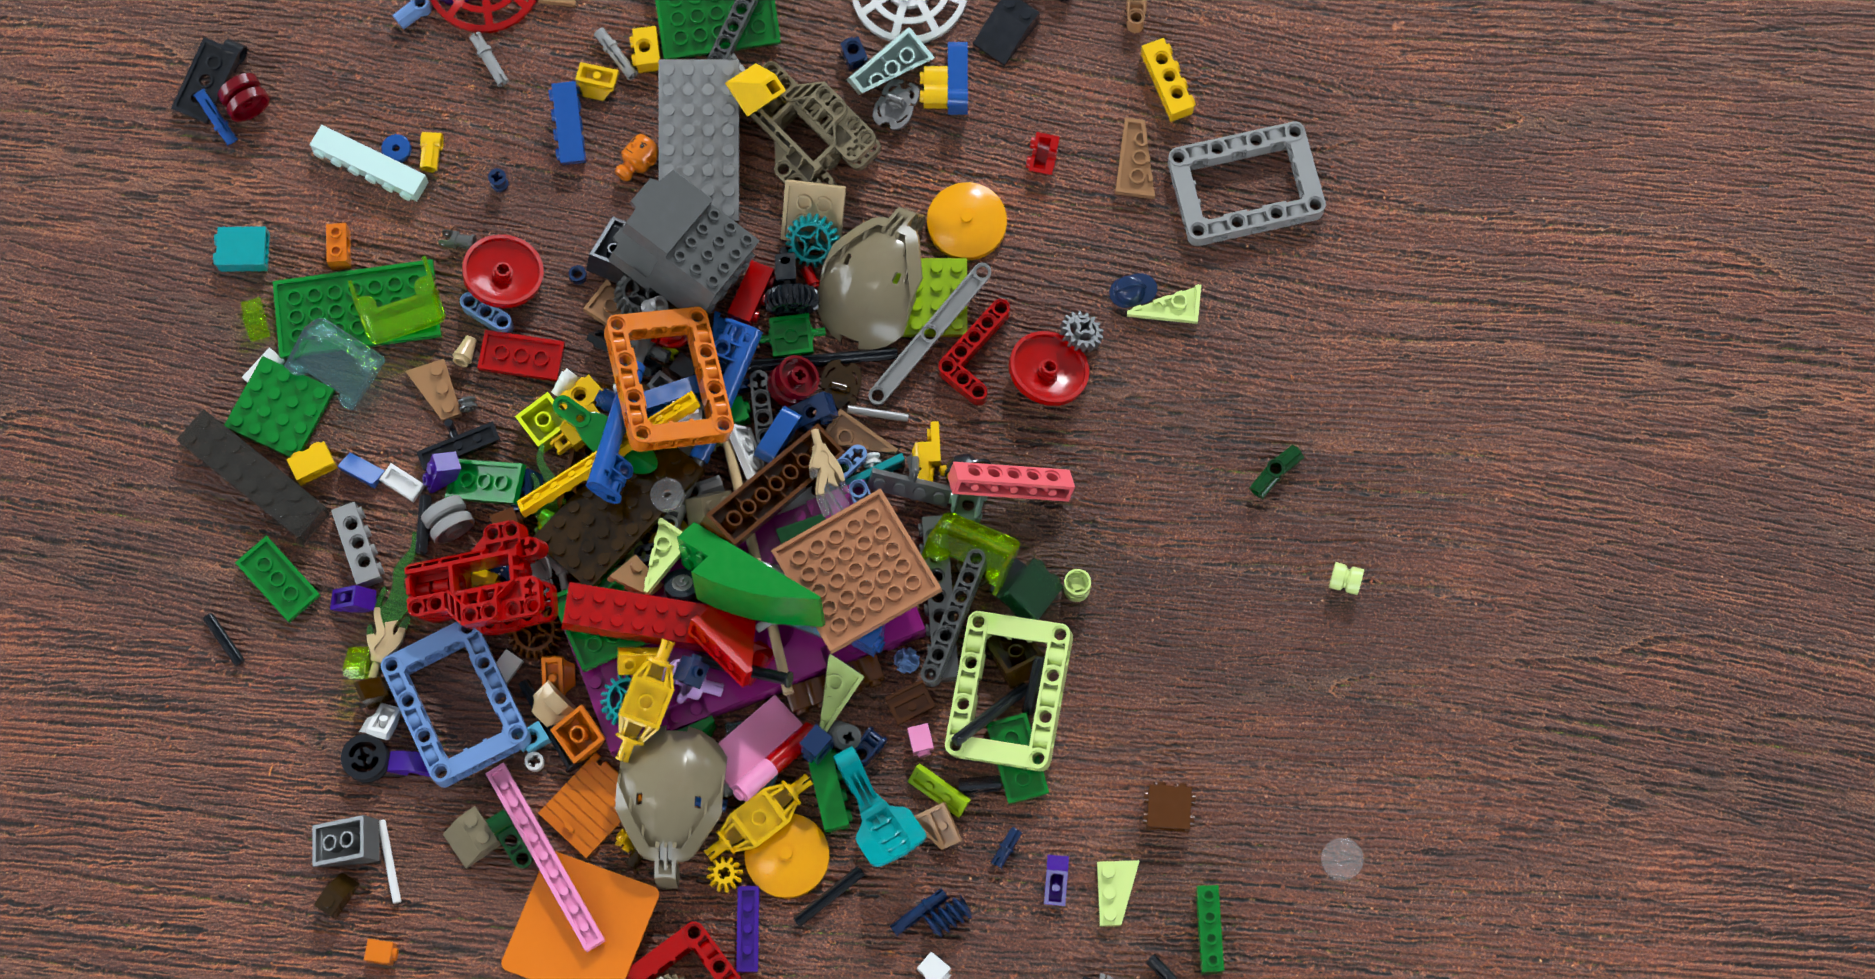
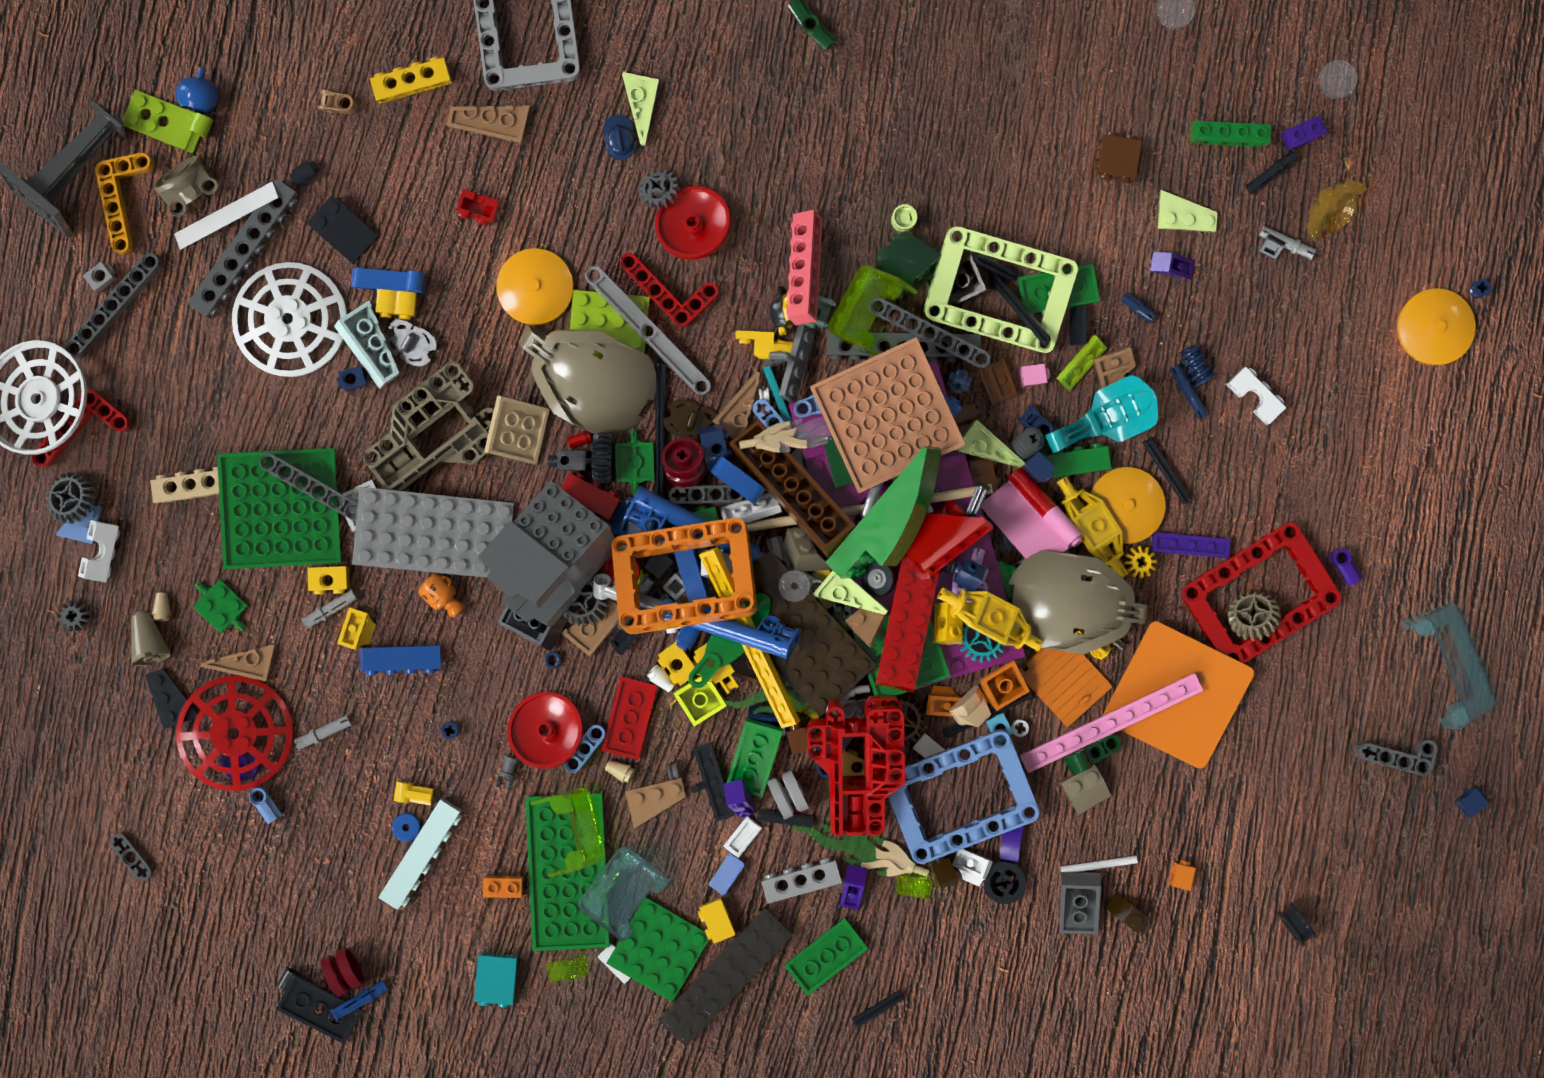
camera: 85 degrees left, 15 degrees up
yellow slope [725,64,786,117] -> none
teal gear [785,213,840,268] -> none
light grey bar [847,405,909,422] -> none

